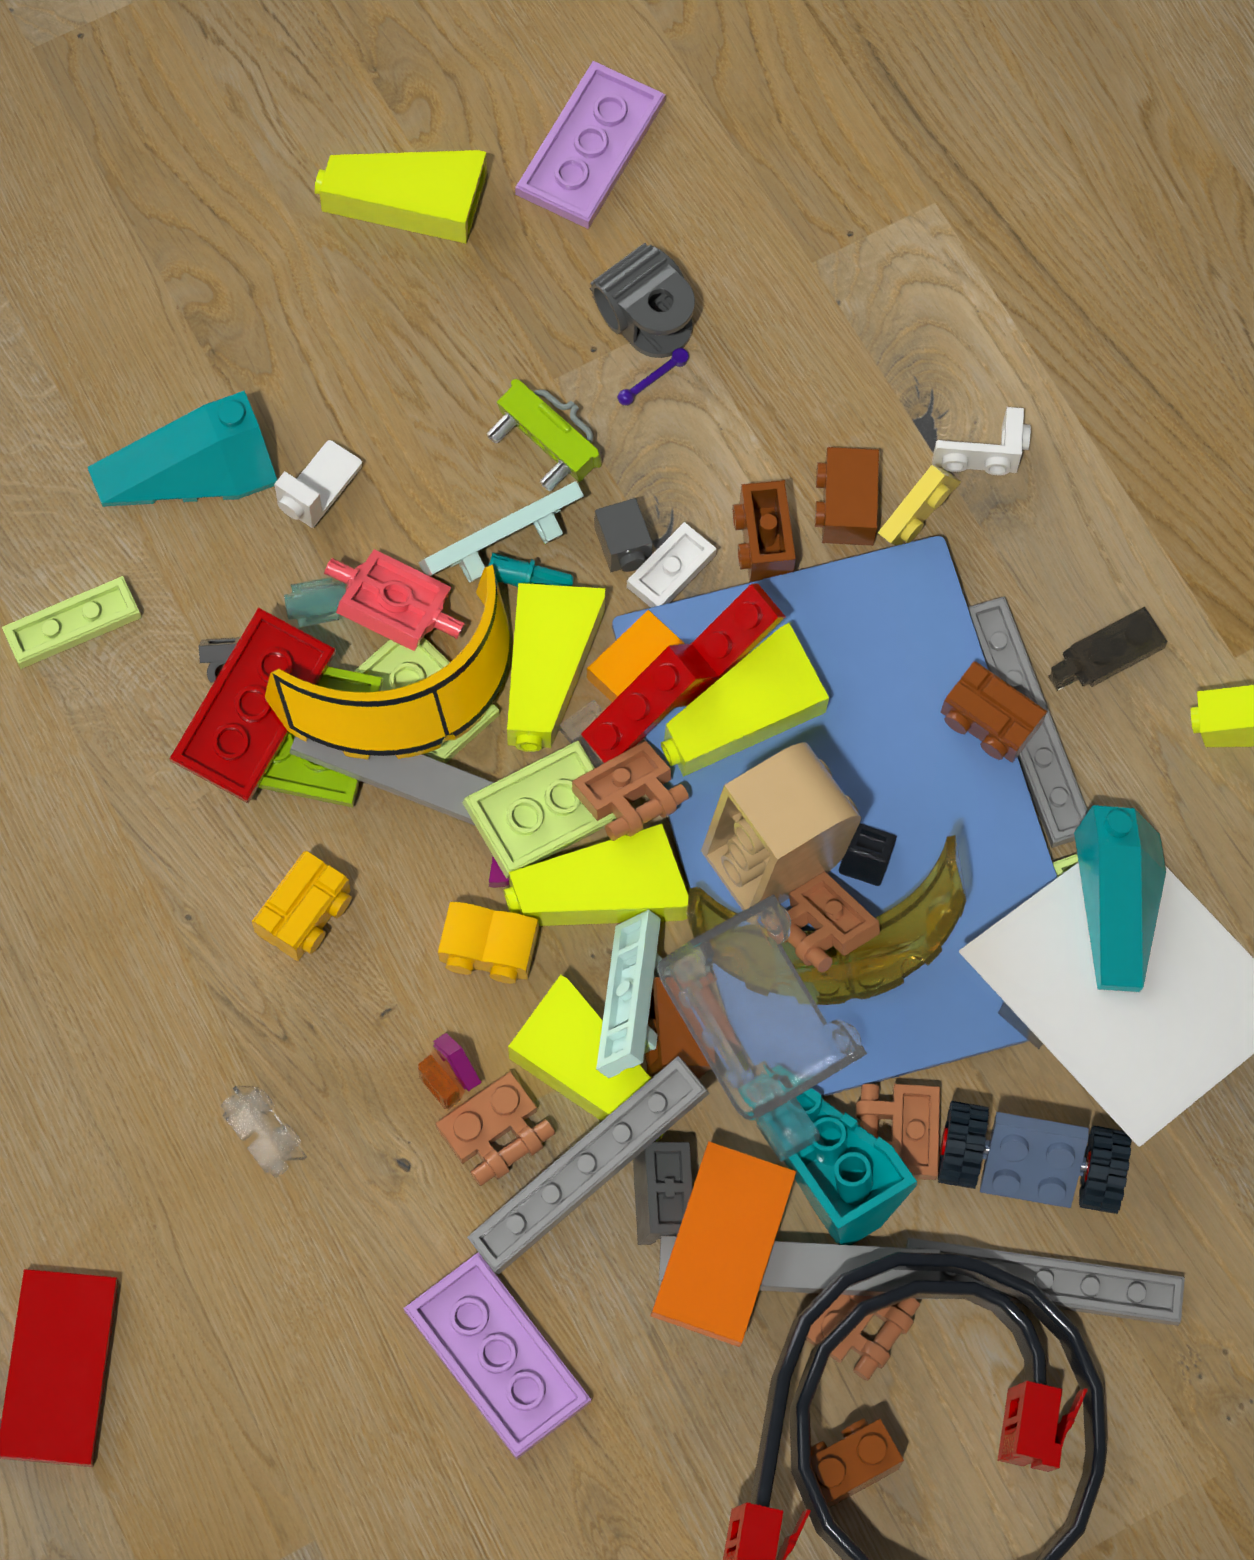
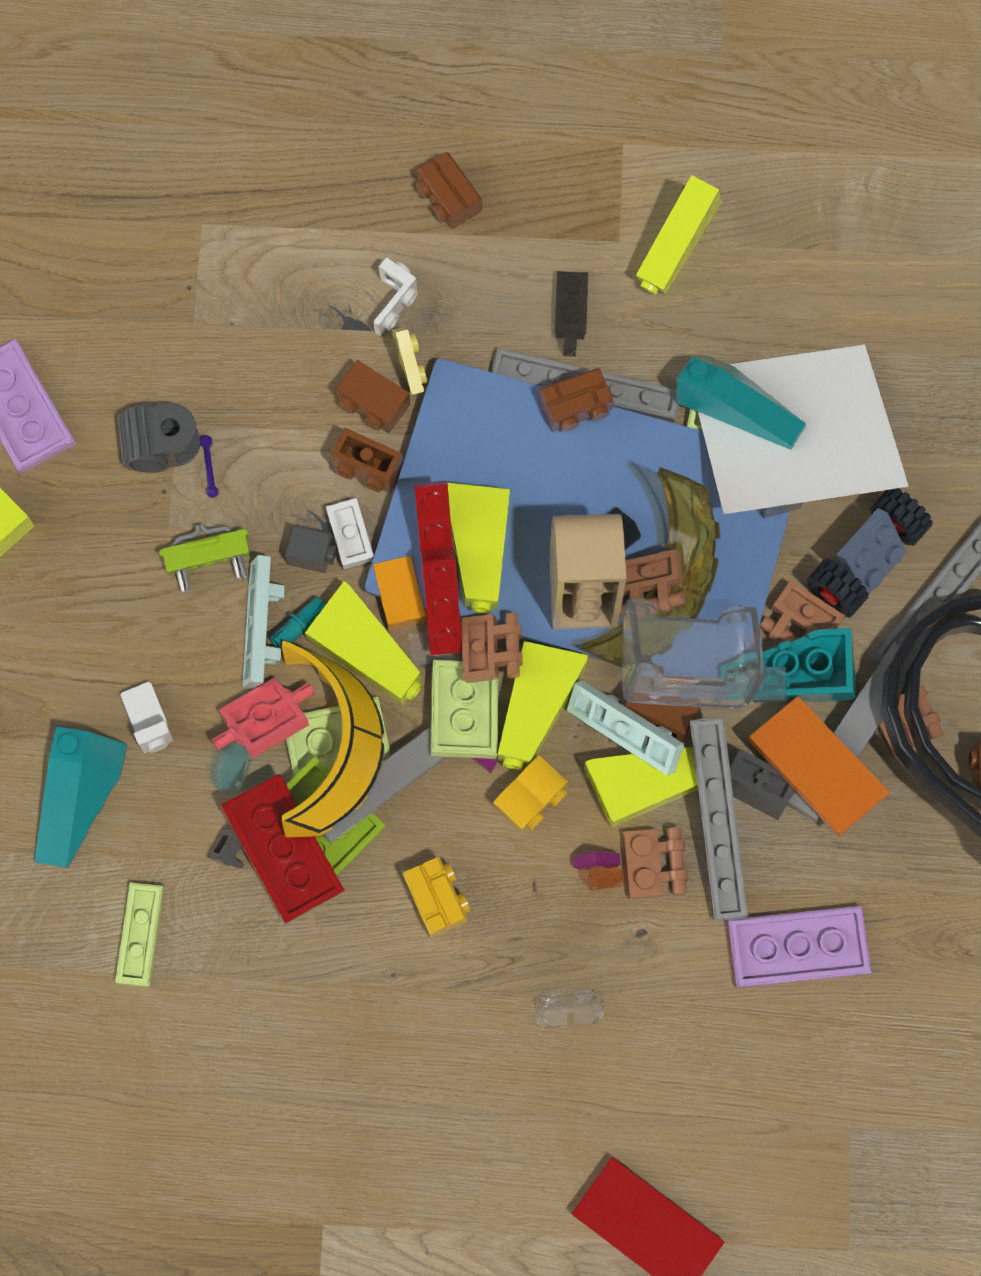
camera: 55 degrees left, 5 degrees up
none -> dark orange brick [416,152,482,229]

